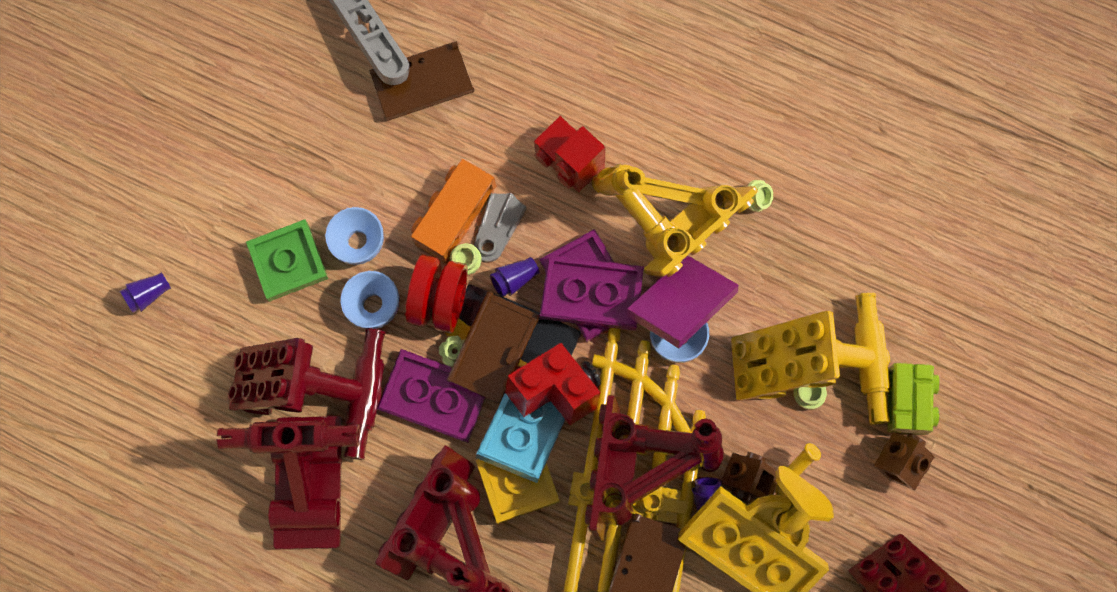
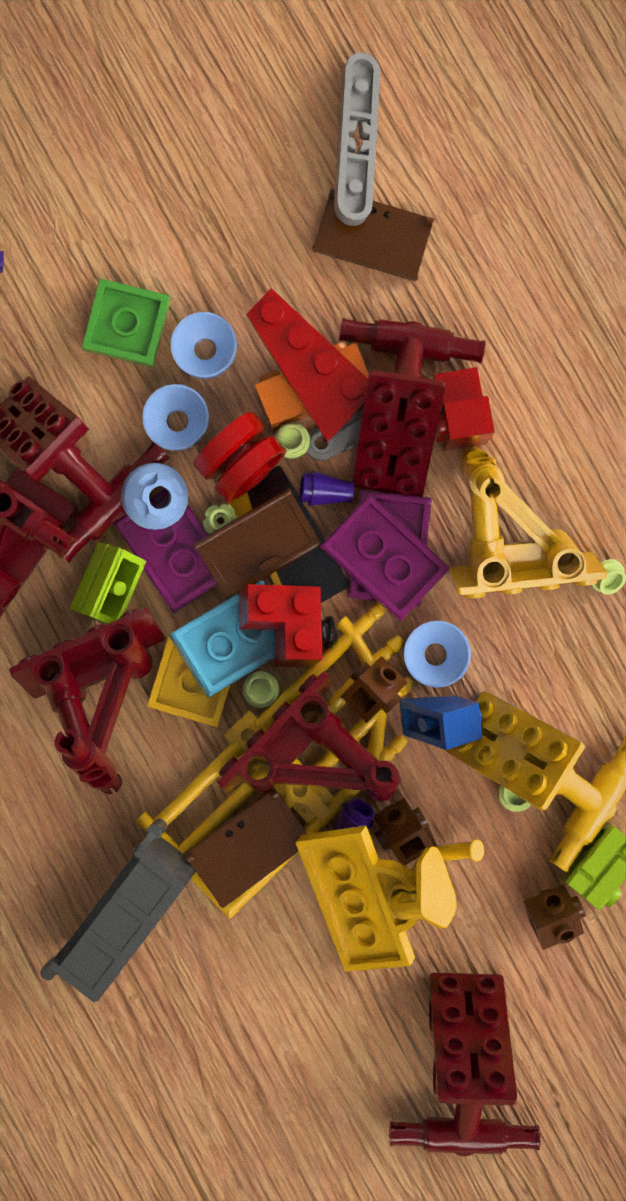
camera: 30 degrees right, 10 degrees up
magenta tile [627,256,739,348] -> none
none -> lime brick [69,542,146,624]
none -> light blue piece [121,463,188,530]
none -> yellowish green plate [243,671,279,708]
none -> red wing [246,288,368,444]
none -> dark red plate [339,318,486,497]
none -> reddish brown brick [340,656,408,723]
none -> blue slope [399,696,482,750]

